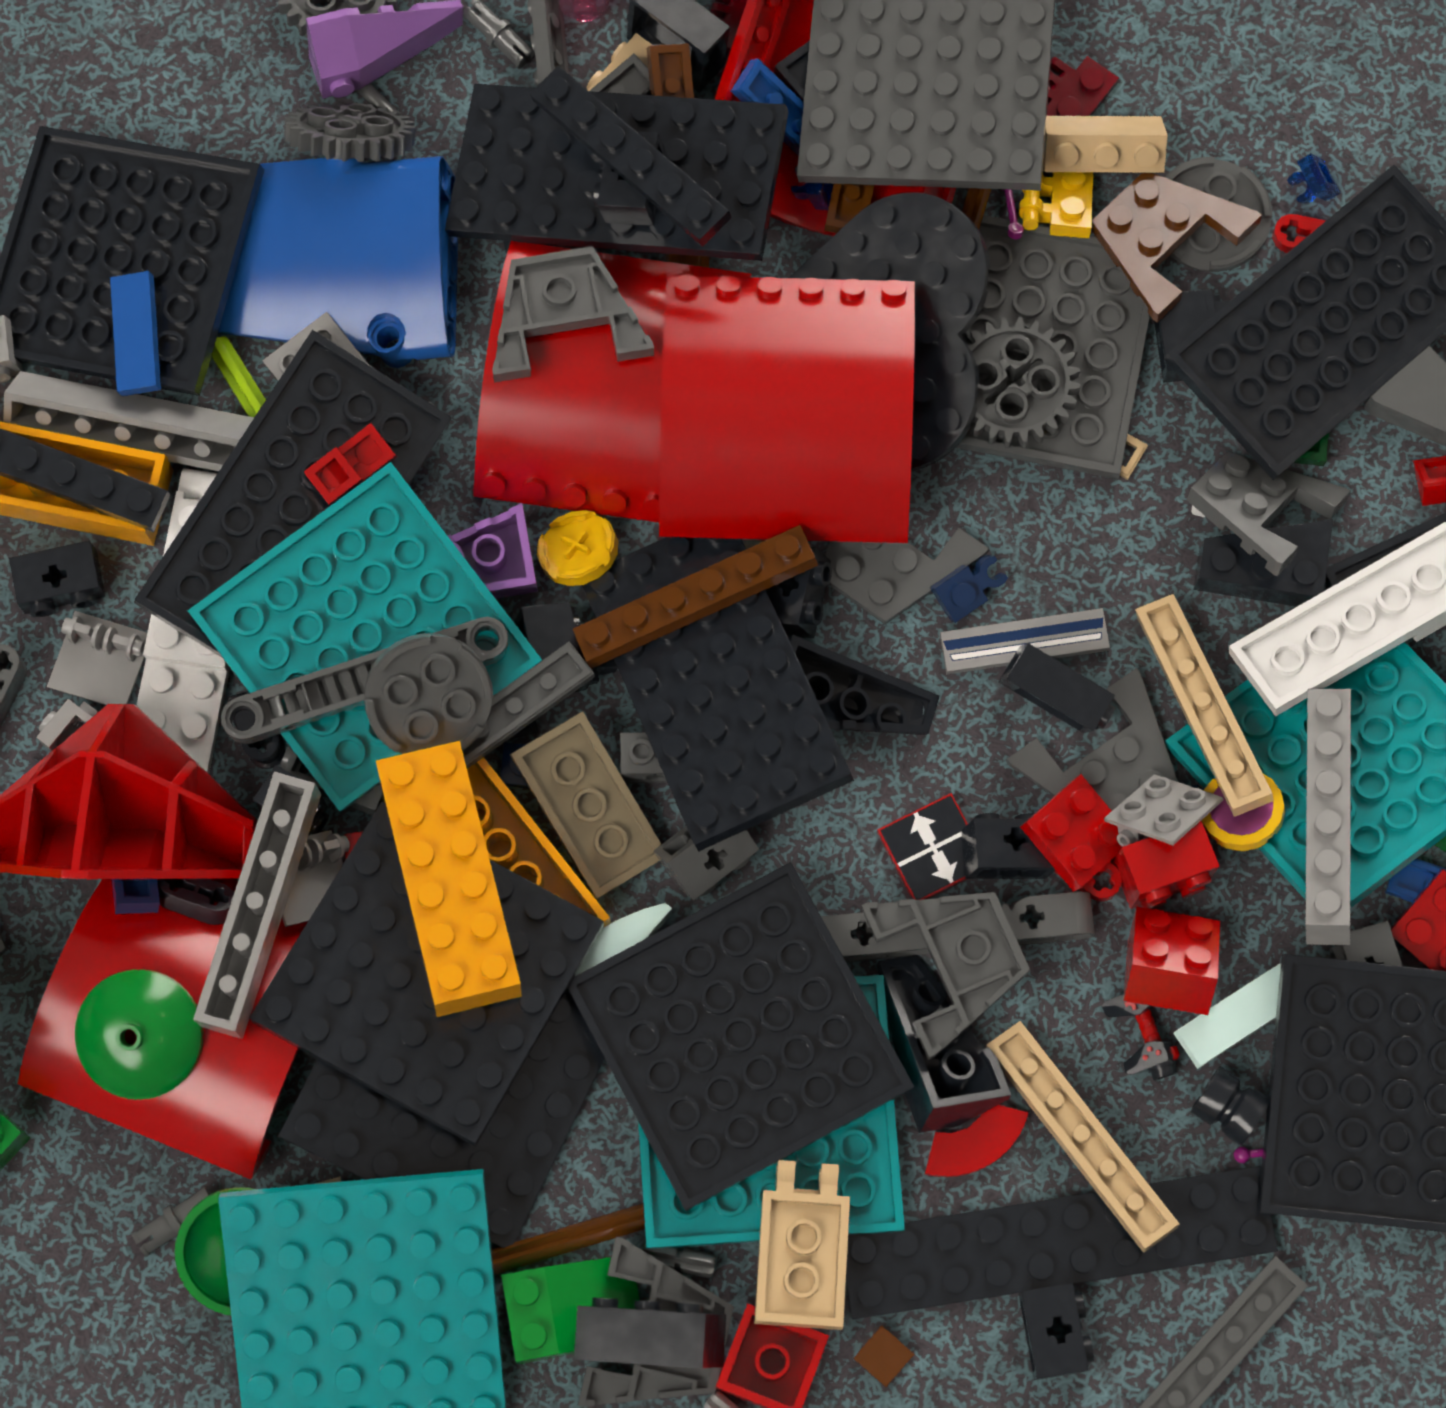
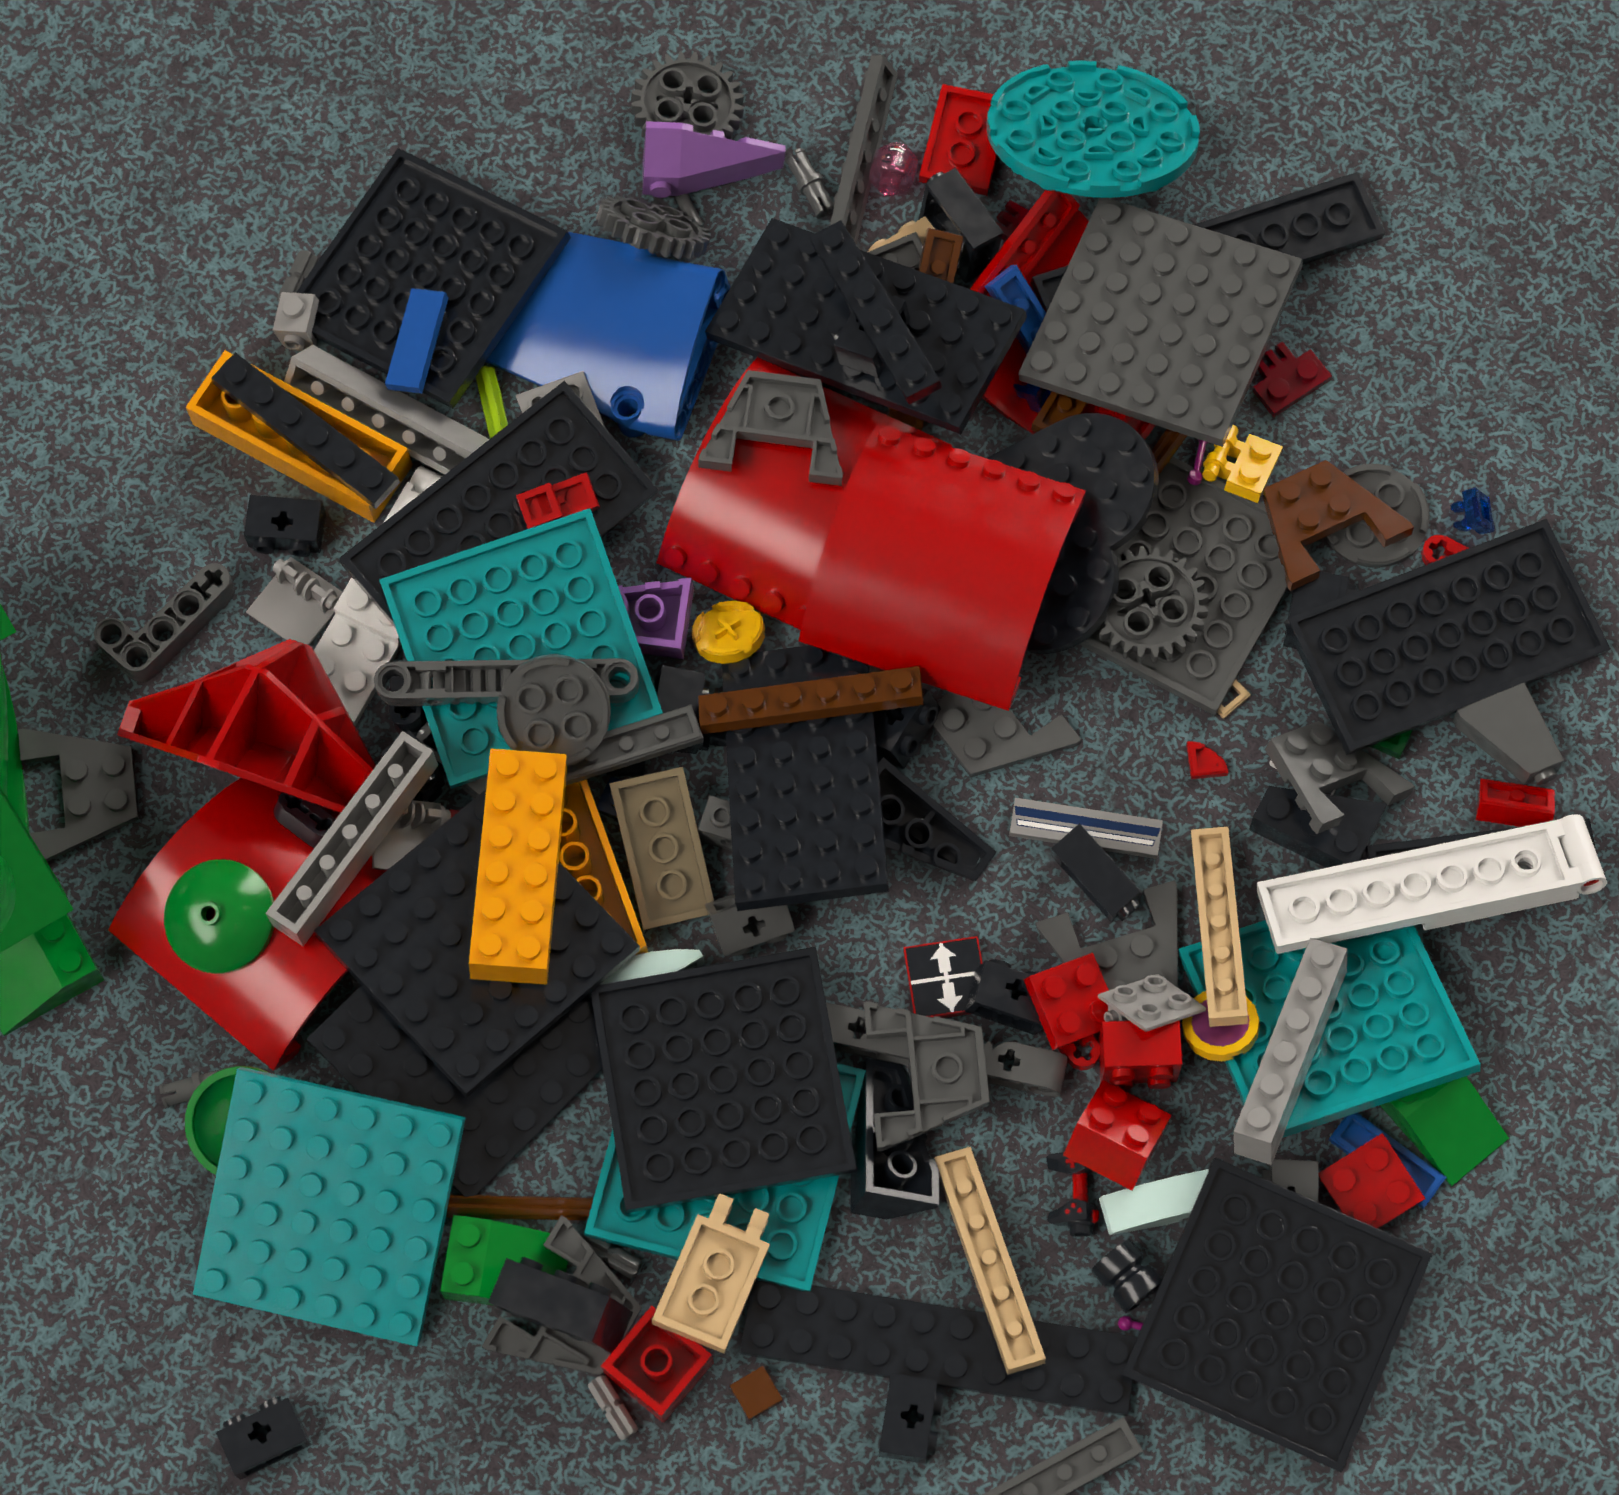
camera: 20 degrees right, 5 degrees down
light grey bracket [36,699,98,752] -> none
dark blue plate [112,879,160,914] -> none
red tile [924,1105,1028,1178] -> none
dark blue plate [930,555,1008,623] -> none
tan brick [1043,116,1168,173] -> none
none -> red tile [1186,741,1229,779]

